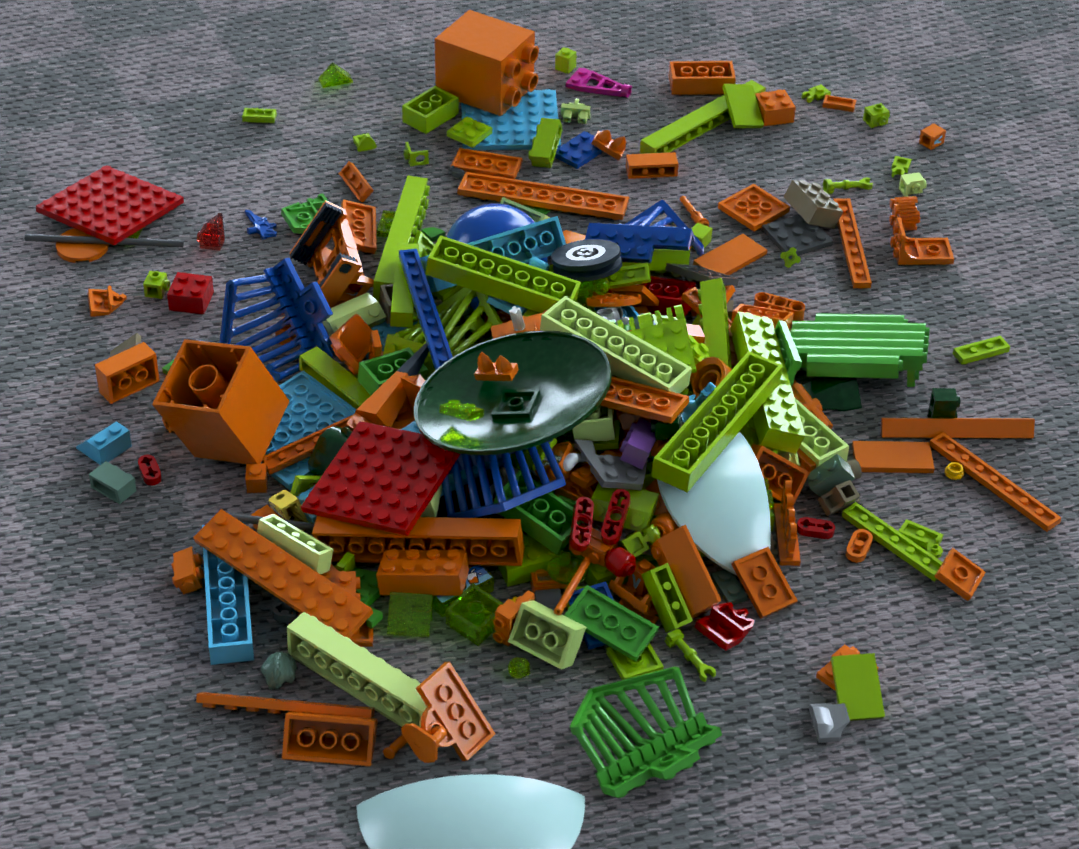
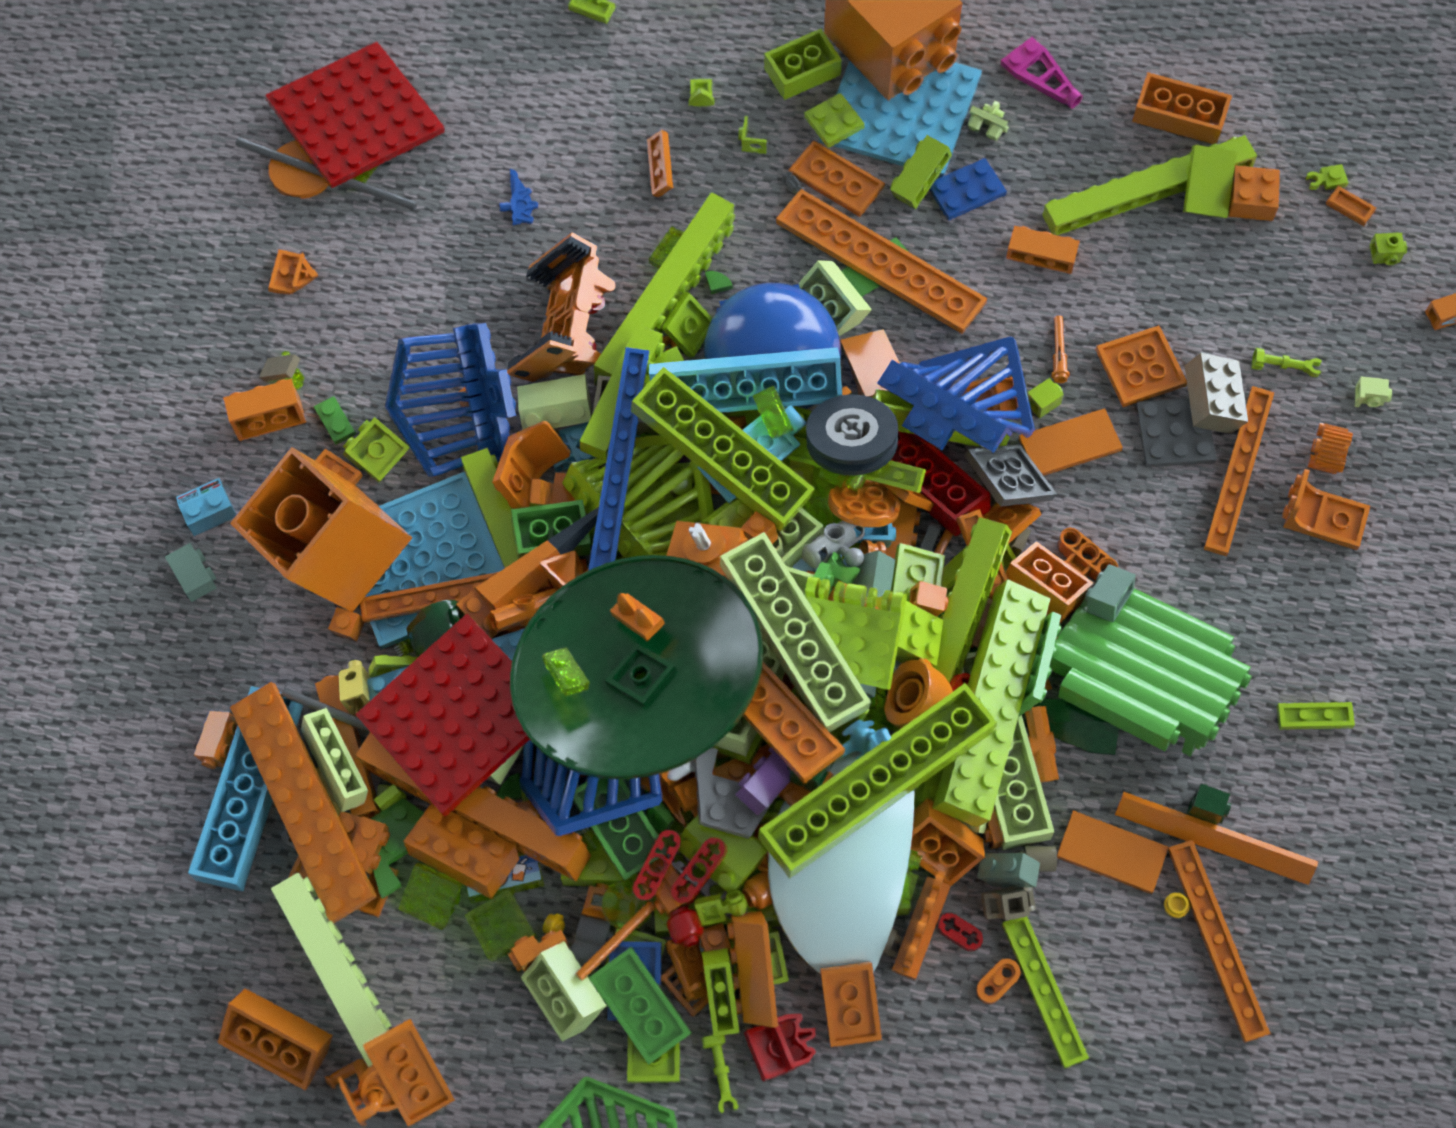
camera: 25 degrees right, 25 degrees up
red beam [138,455,162,486] -> none
lime brick [143,271,170,299] -> none
red brick [167,272,214,314] -> none
orange plate [196,692,375,718] -> none
clear red slope [197,213,225,251] -> none
sand green hair [261,652,297,690] -> none
bright green wing [281,193,329,234] -> none
orange plate [341,199,377,254] -> none
clear neon green tile [508,657,531,679] -> none
lime brick [555,47,577,74] -> none
orange tile [591,130,626,160] -> none
sand green plate [711,569,748,605] -> none
lime plate [780,247,801,268] -> none
lime plate [891,156,912,177] -> none
lime hinge [899,519,943,558] -> none
orange tile [934,548,986,601] -> none
none -> orange piece [488,588,557,633]
none -> clear neon green plate [753,386,794,440]
none -> sand green piece [1085,564,1136,622]

